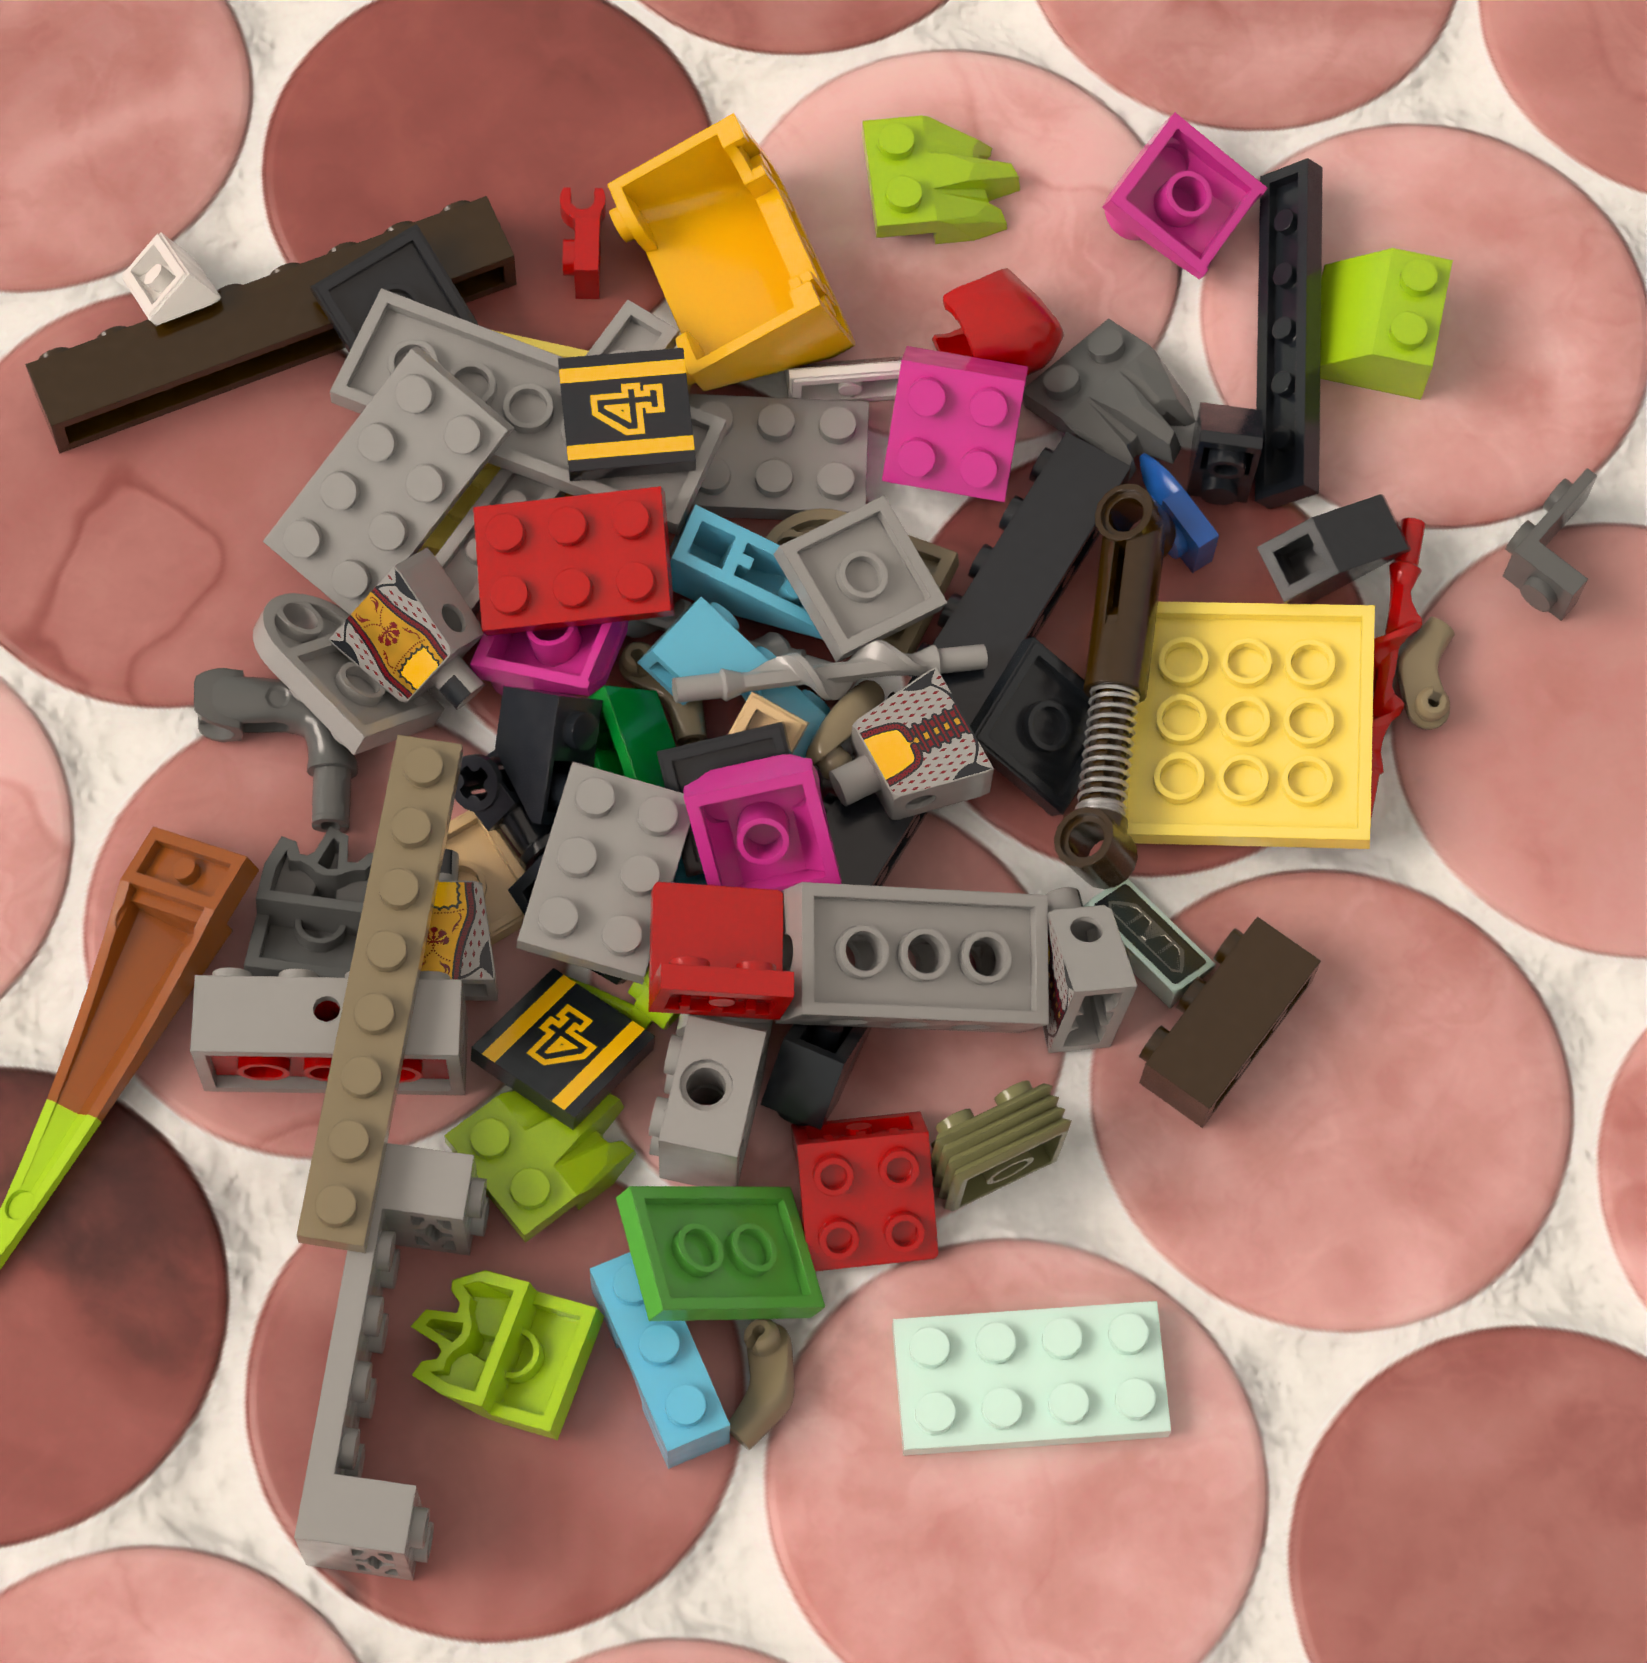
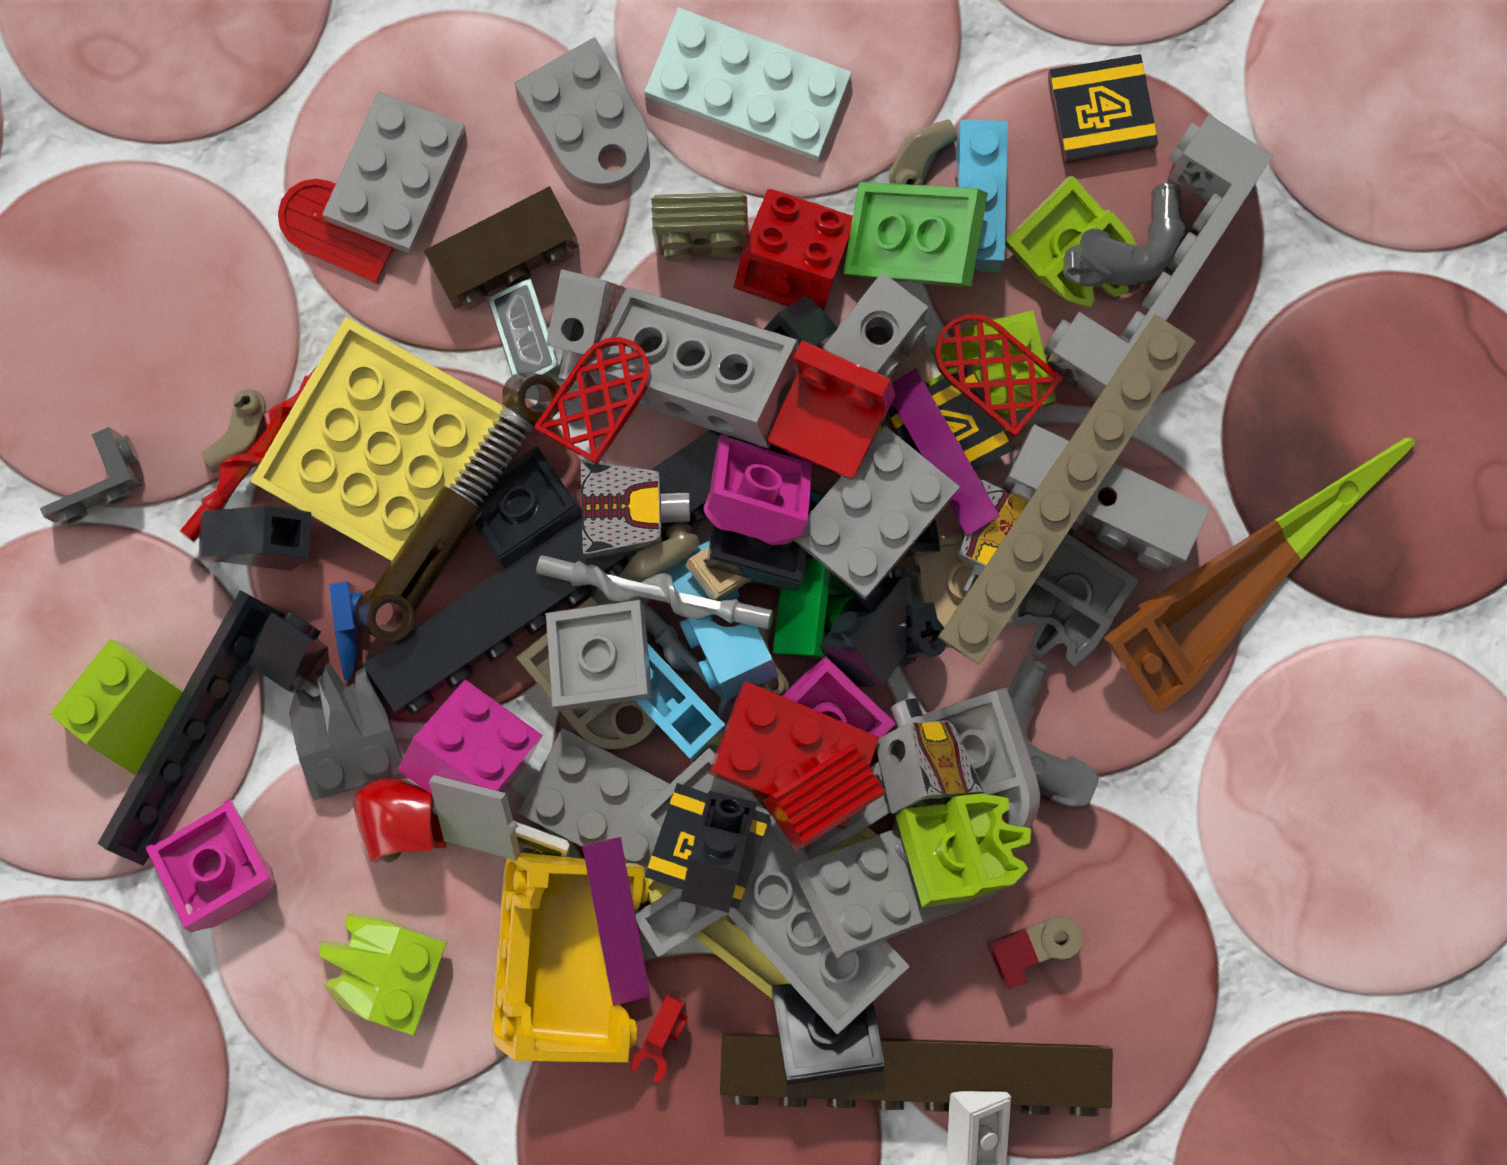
camera: 150 degrees left, 15 degrees up
none -> red window [278,178,394,284]
none -> light grey plate [322,91,466,254]
none -> light grey piece [429,775,521,860]
none -> light grey plate [514,37,648,188]
none -> red window [534,337,651,465]
none -> magenta sticker [582,837,650,1006]
none -> black slope [680,791,757,913]
none -> red brick [763,743,886,851]
none -> magenta sticker [892,368,1000,536]
none -> lime plate [896,793,1031,908]
none -> red window [934,314,1063,437]
none -> leg [987,916,1083,989]
none -> black tile [1048,54,1159,163]
none -> dark grey piece [1063,183,1186,287]

